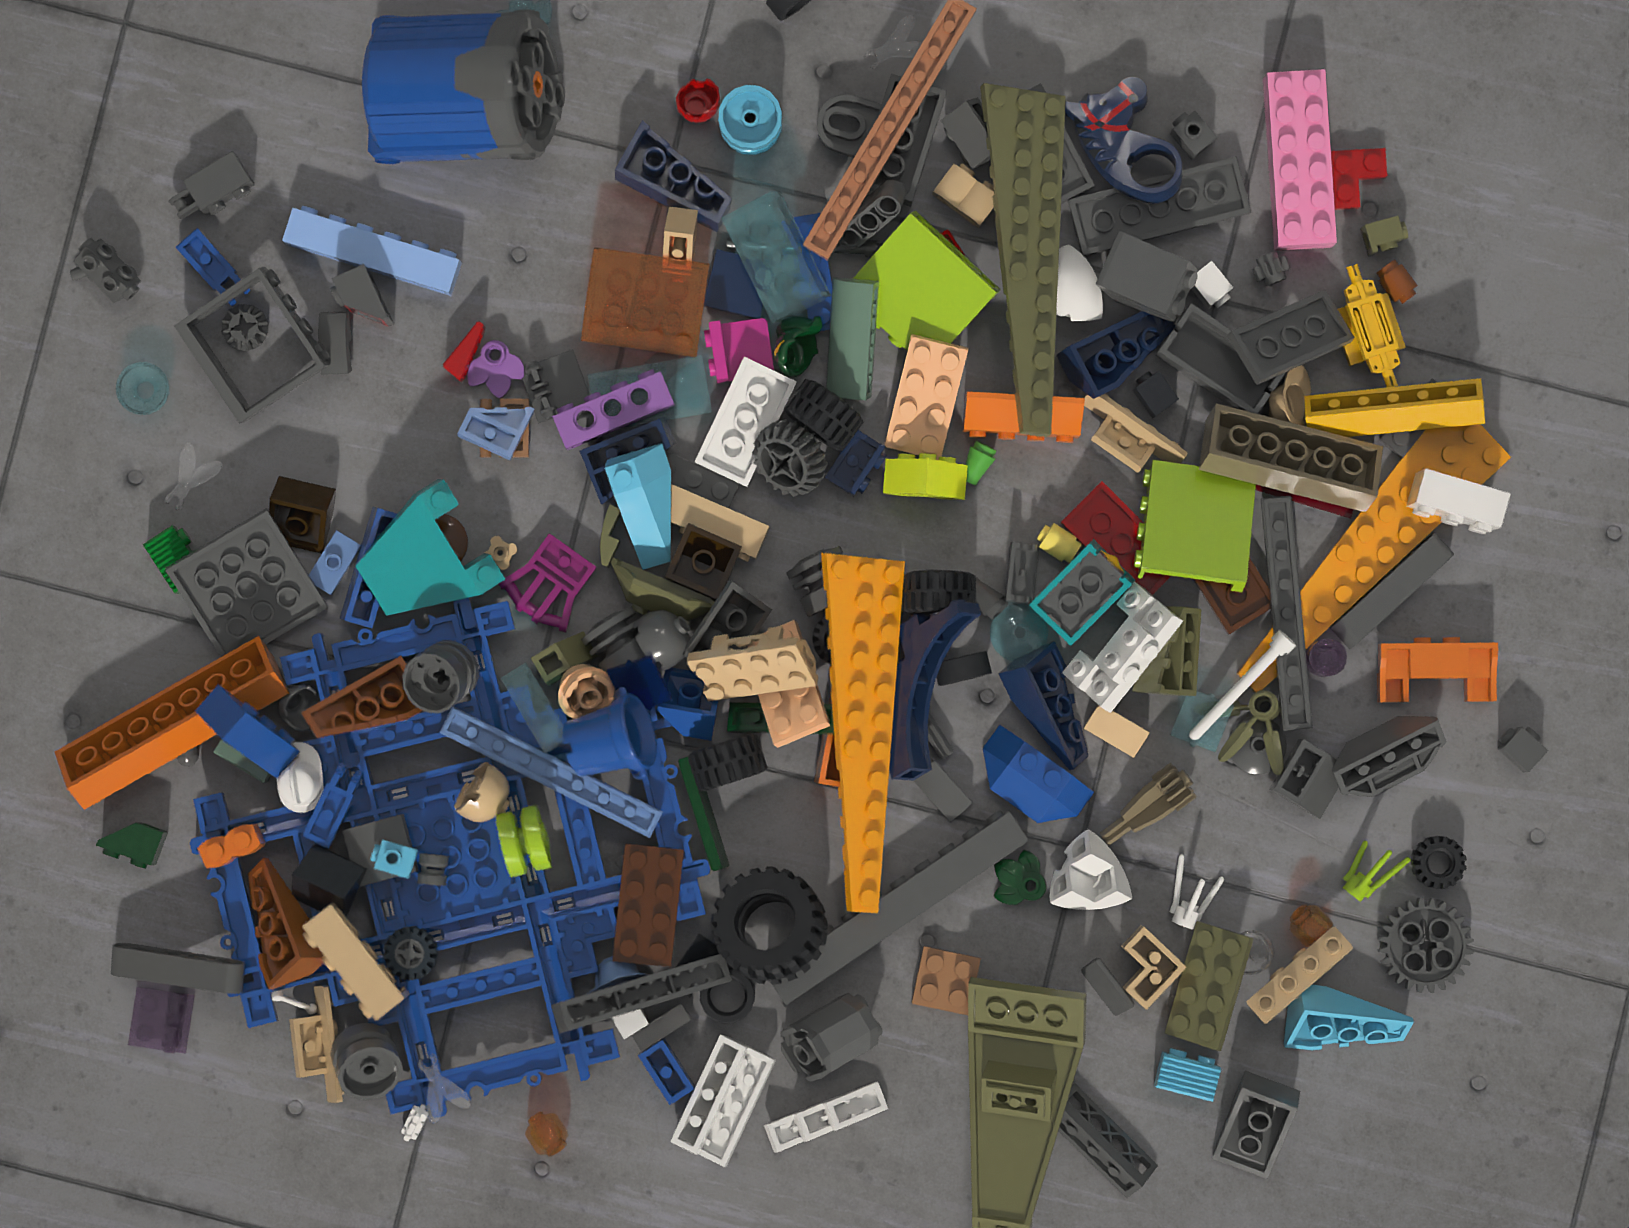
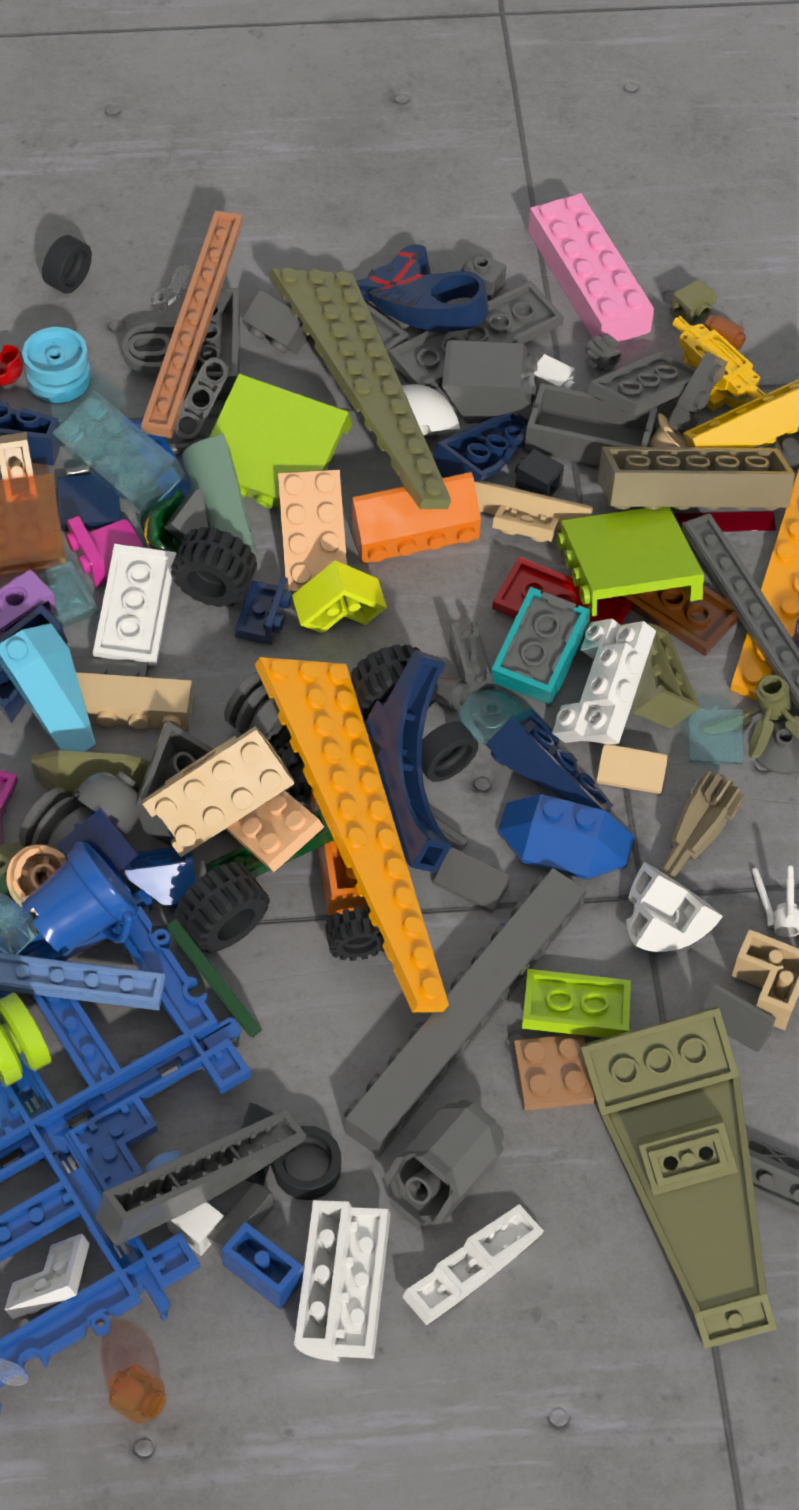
camera: 15 degrees left, 30 degrees down
olive slope [600,504,621,569] -> none
reddish brown plate [612,843,684,967] -> none
dark brown slope [665,523,742,600] -> none
black tyre [711,866,828,985] -> none
dark grey gear [752,419,828,497] -> none
tan brick [932,163,994,228] -> none
bright green cone [965,440,997,486] -> none
dark green plate [994,849,1047,905] -> none
light yellow brick [1037,523,1082,563] -> none
white piece [1189,629,1296,740] -> none
red plate [1331,148,1387,210] -> none
none -> white plate [5,1233,90,1319]
none -> dark grey slope [164,489,208,542]
none -> black tyre [325,906,384,961]
none -> lime plate [522,969,631,1038]
none -> dark grey hinge [668,352,728,433]

